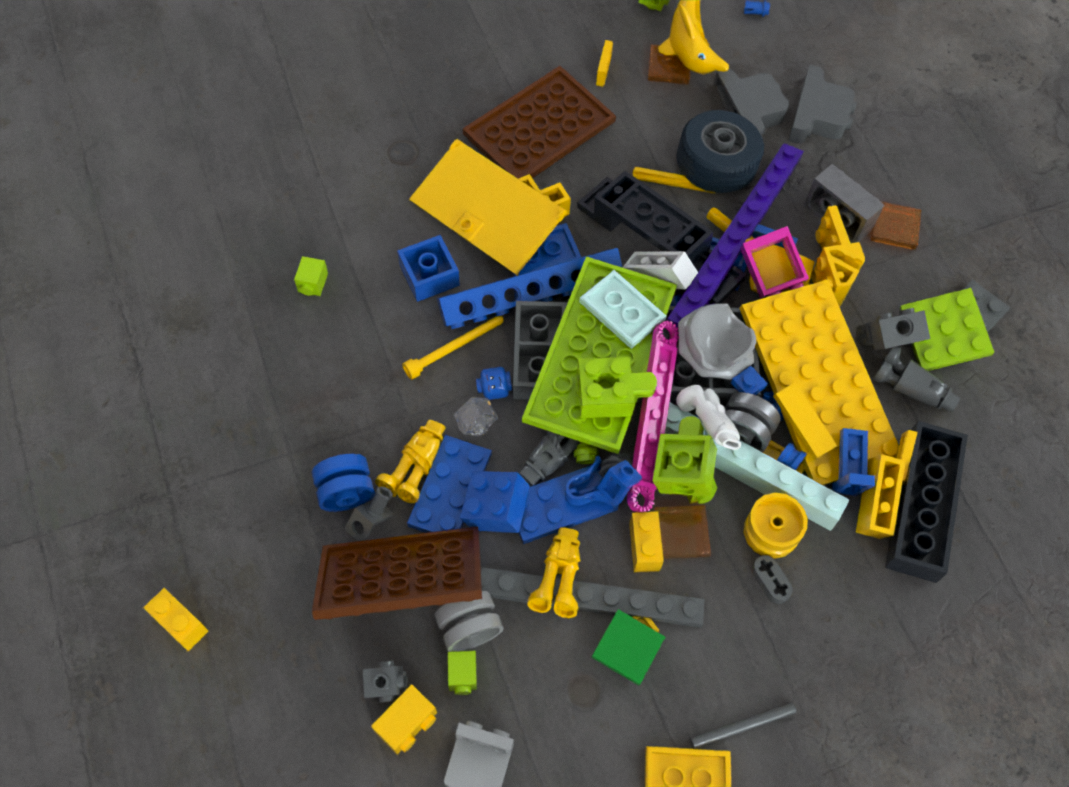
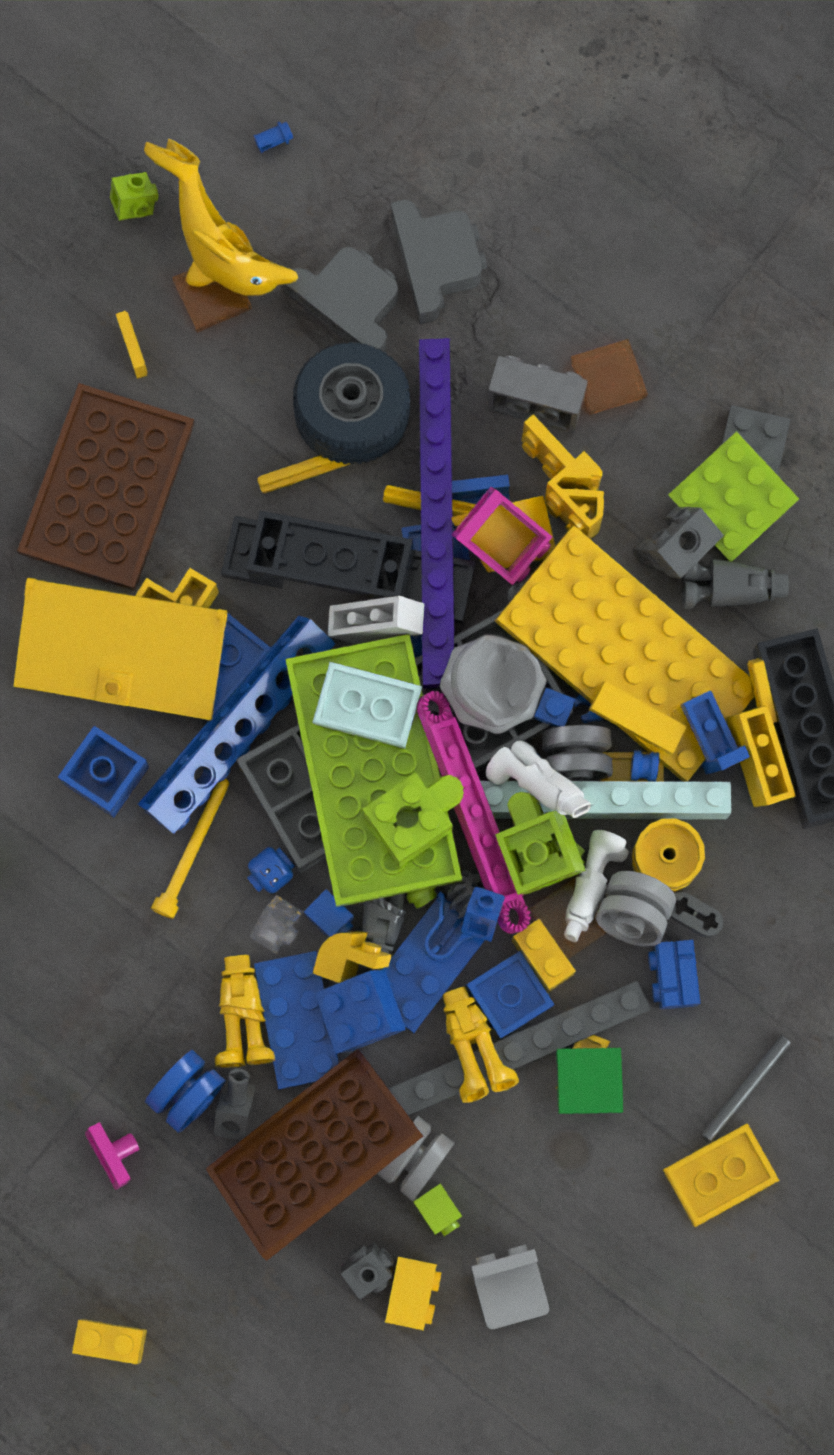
camera: 30 degrees left, 15 degrees up
none -> dark pink tile [85,1122,139,1190]
none -> blue brick [304,889,354,938]
none -> yellow brick [313,931,391,983]
none -> blue plate [466,951,555,1040]
none -> white piece [564,830,629,942]
none -> light grey wheel [596,871,677,947]
none -> blue brick [648,940,701,1010]

